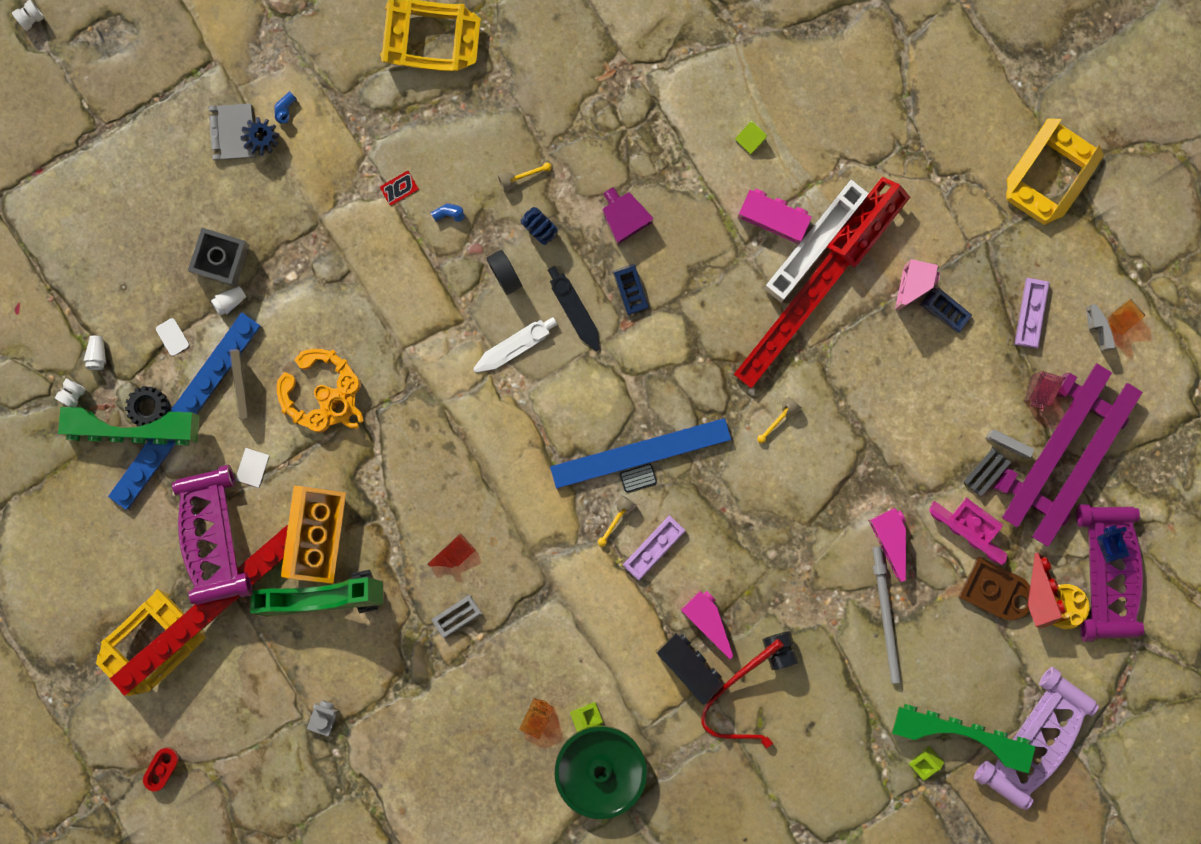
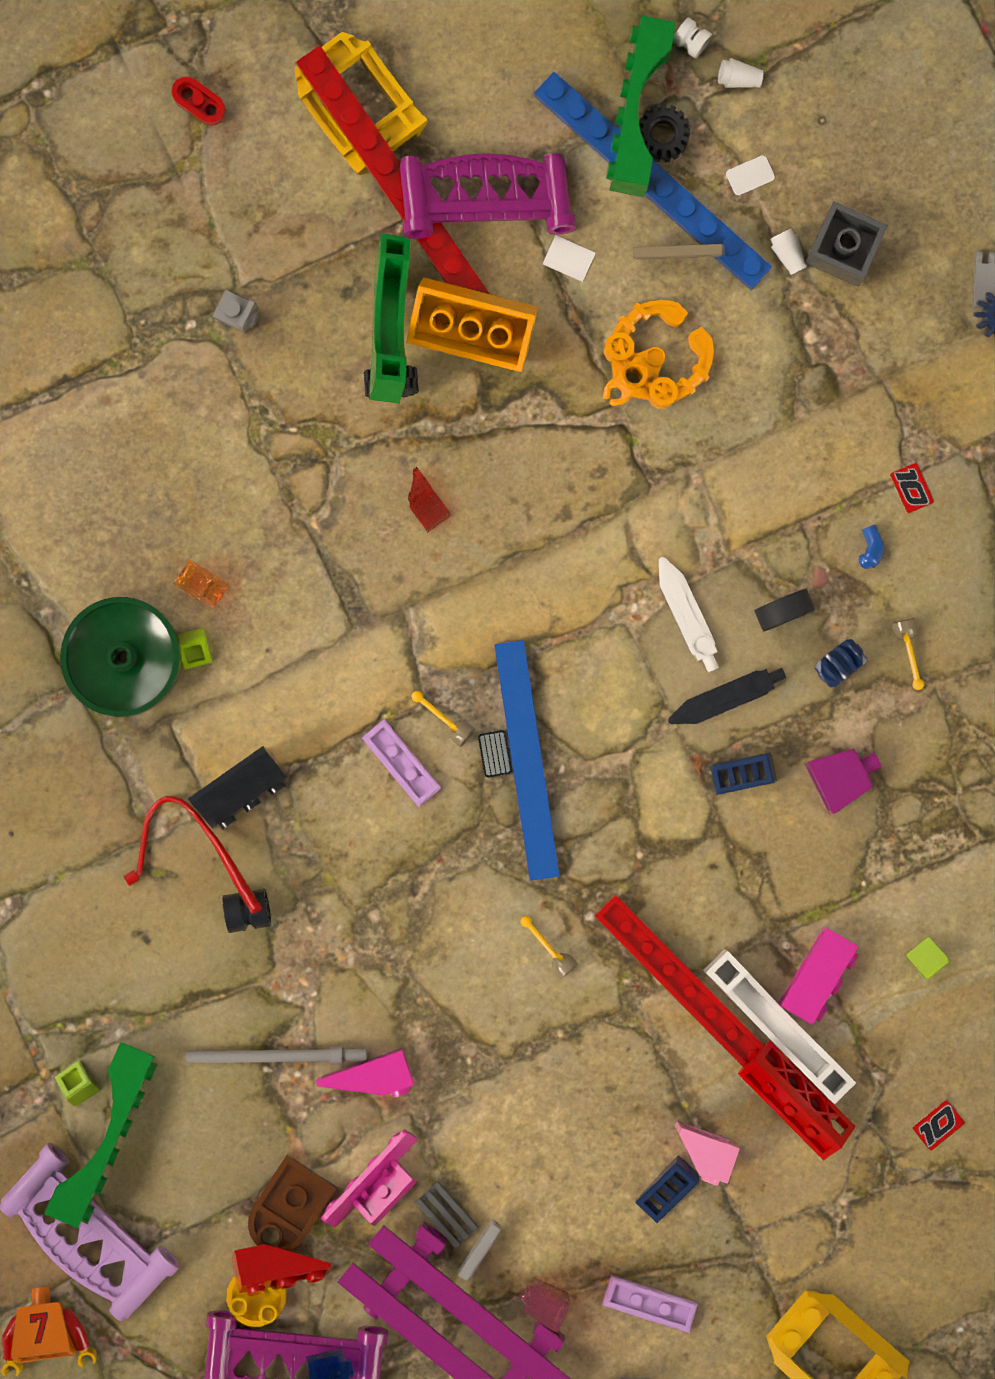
camera: 95 degrees right, 0 degrees up
light grey tile [431,595,482,639] -> none
dark pink slope [680,590,733,659] -> none
none -> orange torso [1,1287,97,1377]
none -> sticker [913,1100,965,1151]

